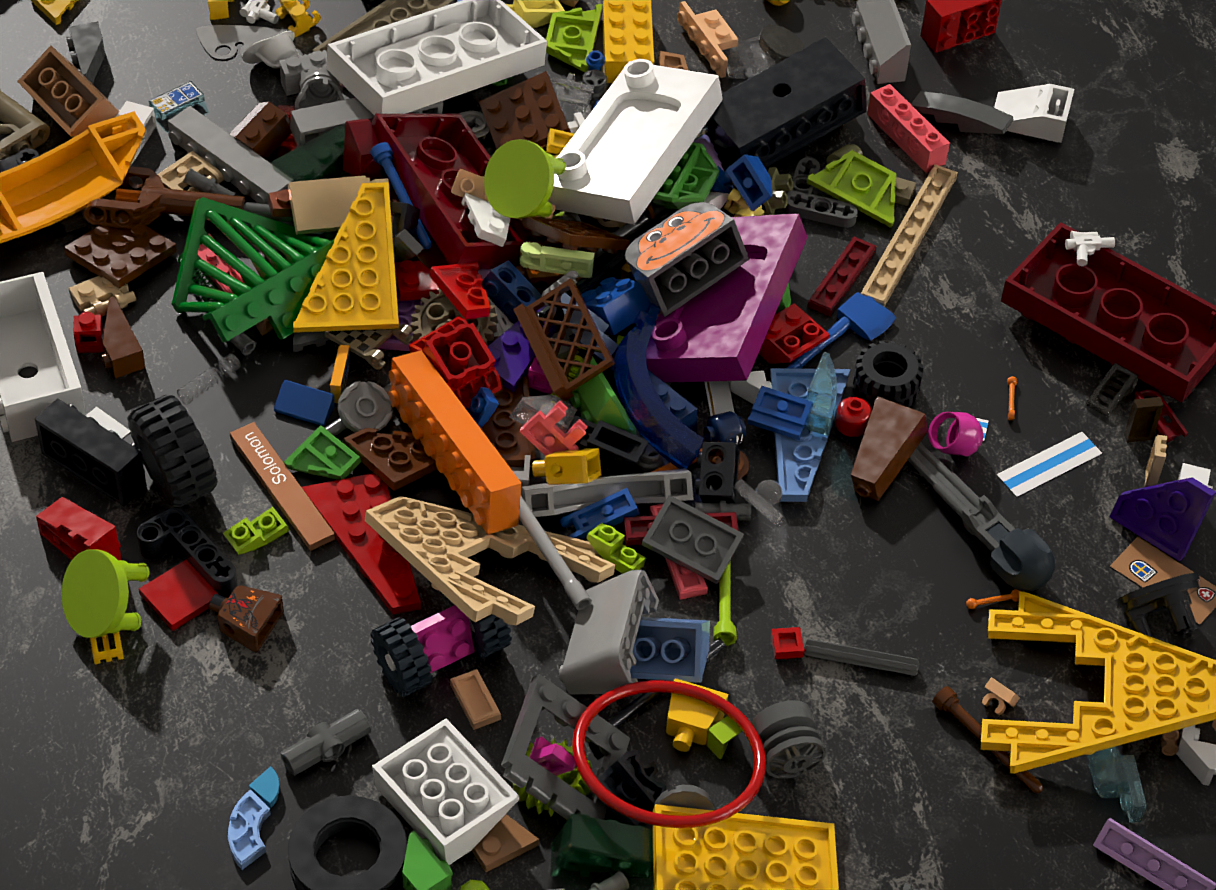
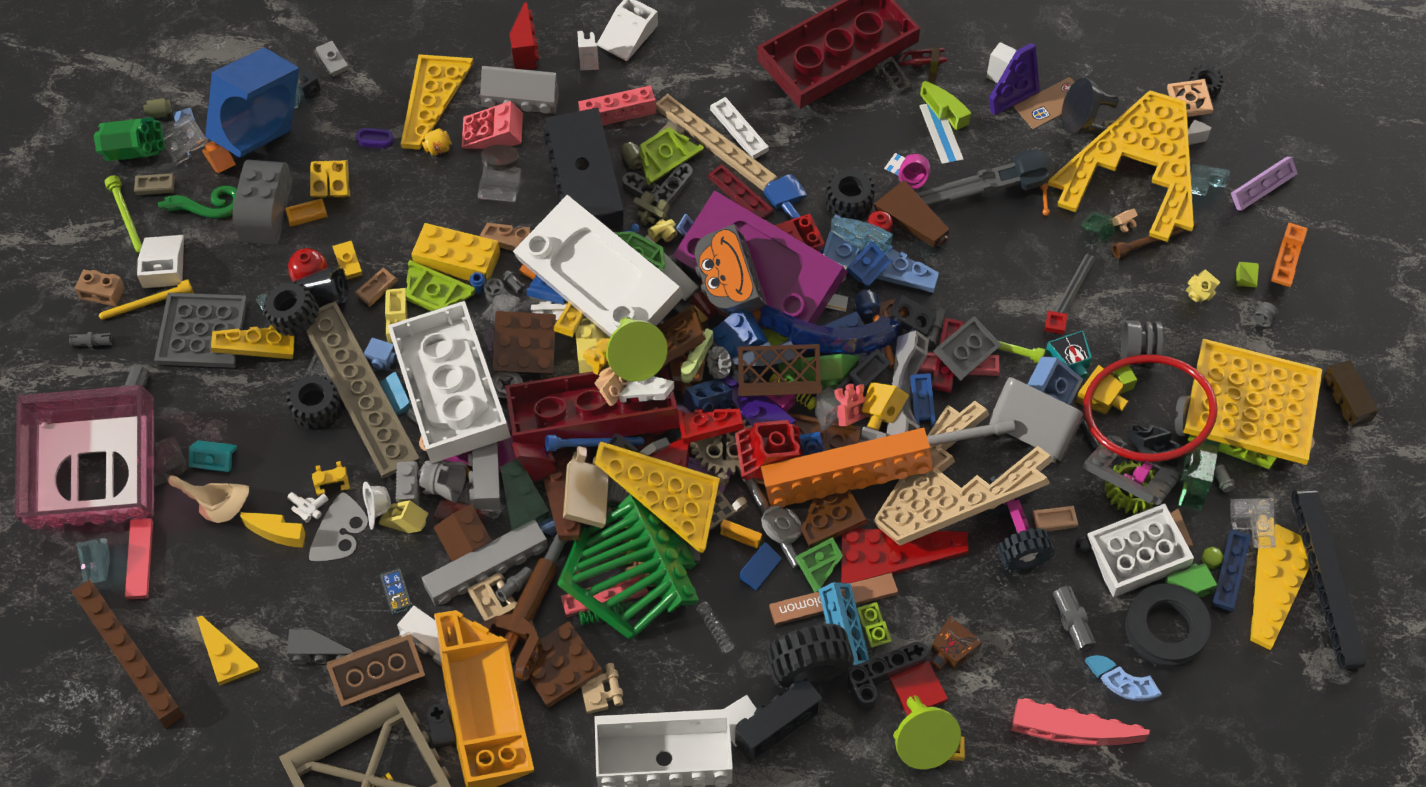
camera: 70 degrees left, 10 degrees up
red wedge [36,497,122,560] -> none
red brick [73,312,104,353] -> none
reddish brown slope [101,296,146,378] -> none
lime slope [586,522,646,574] -> none
light nougat bracket [677,1,738,78] -> none
blue slope [726,155,773,211] -> none
clear tile [734,479,786,527] -> none
dark grey slope [911,91,1014,134] -> none
orange hinge [1007,376,1018,421] -> none
white piece [1065,231,1115,266] -> none
tan tile [1145,435,1167,487] -> none
none -> light yellow slope [379,500,428,533]
none -> coral slope [462,101,523,149]
none -> white hinge [577,31,599,71]
none -> white plate [710,97,769,159]
none -> dark azure fence [818,582,870,669]
none -> lime slope [920,81,971,130]
none -> coral slope [1011,698,1150,745]
none -> torso [1046,331,1092,379]
none -> clear green bracket [1081,211,1115,242]
none -> light yellow brick [1185,269,1220,303]
none -> lime slope [1236,262,1259,287]

